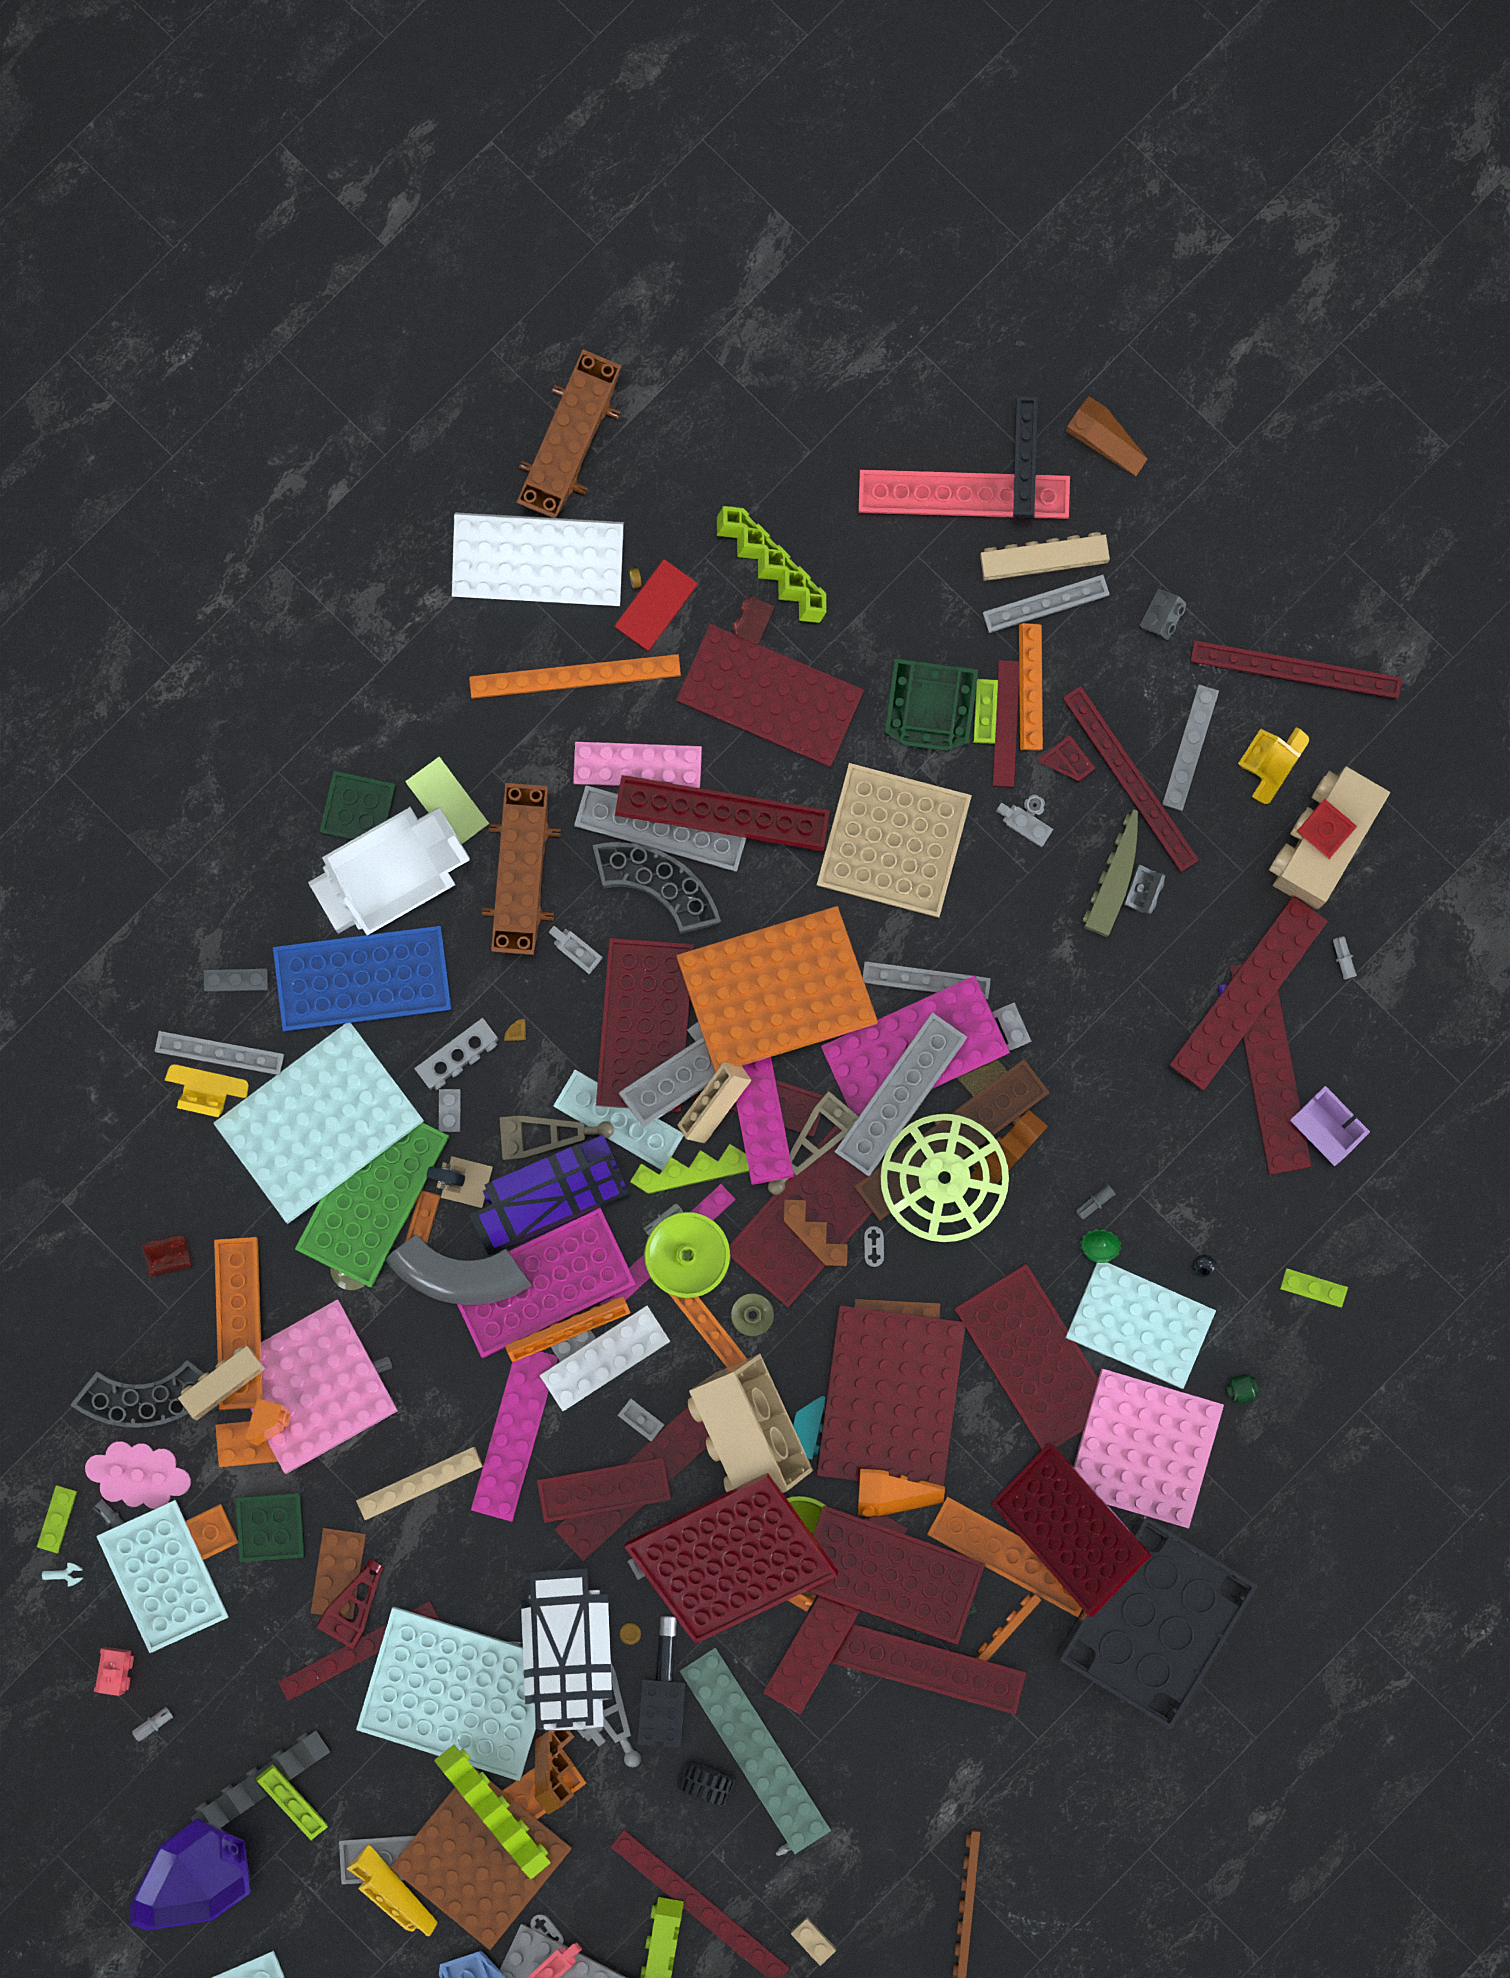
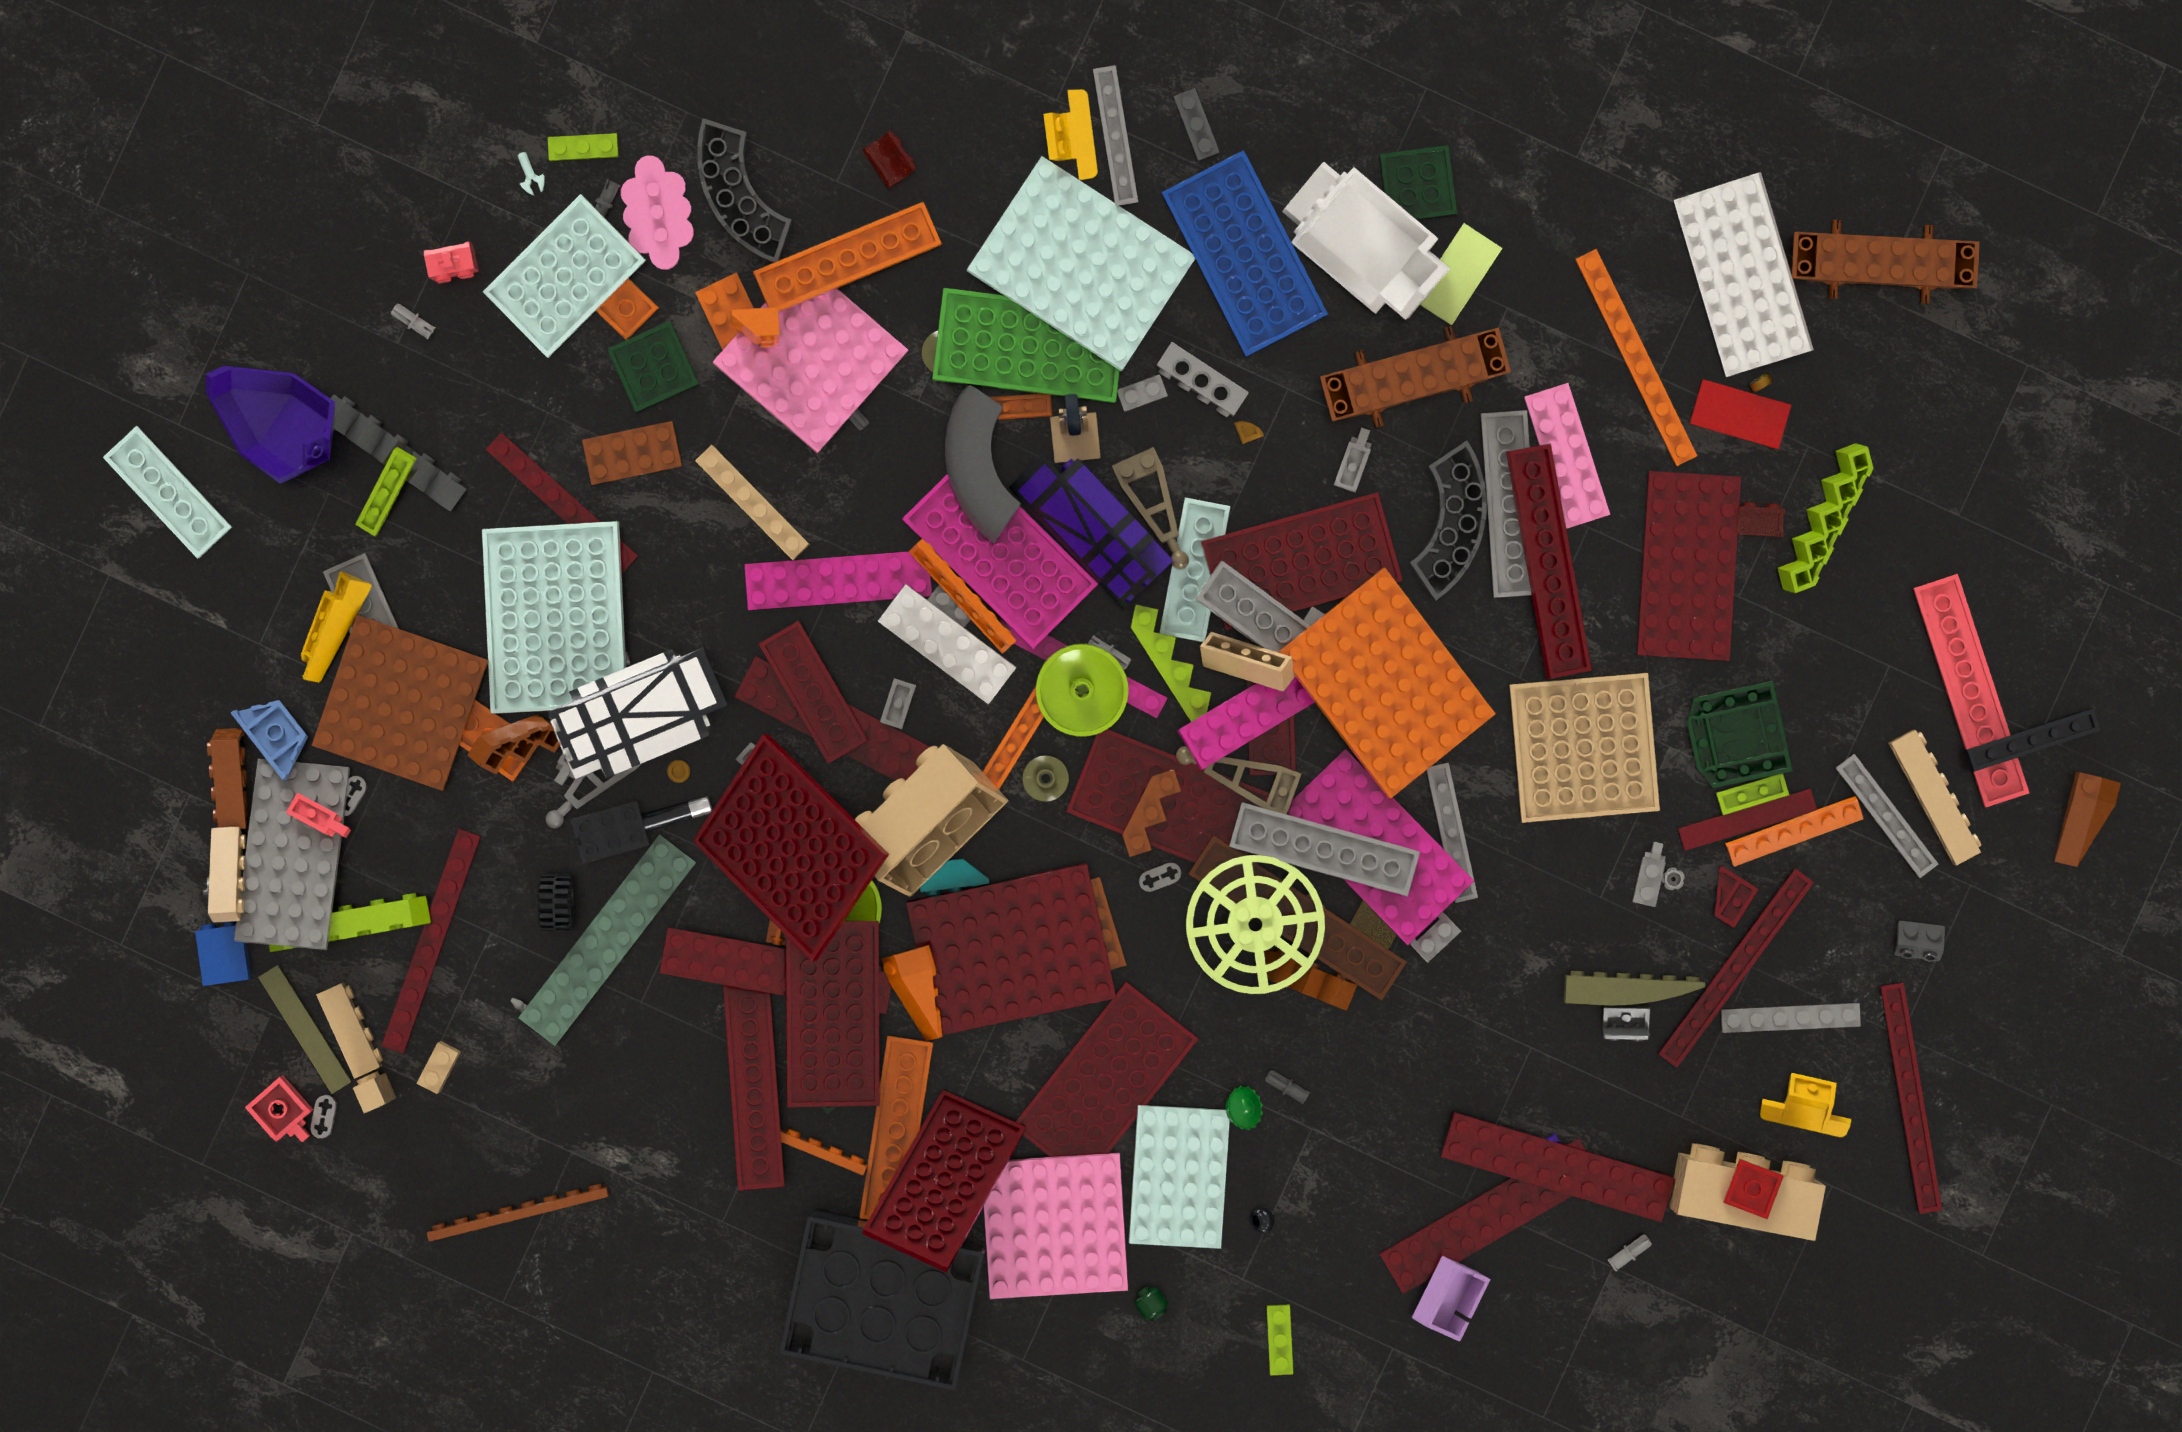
camera: 70 degrees right, 5 degrees up
tan brick [178,1346,265,1421] -> none
dark red plate [315,1559,384,1649] -> none
lime brick [434,1744,551,1879] -> none

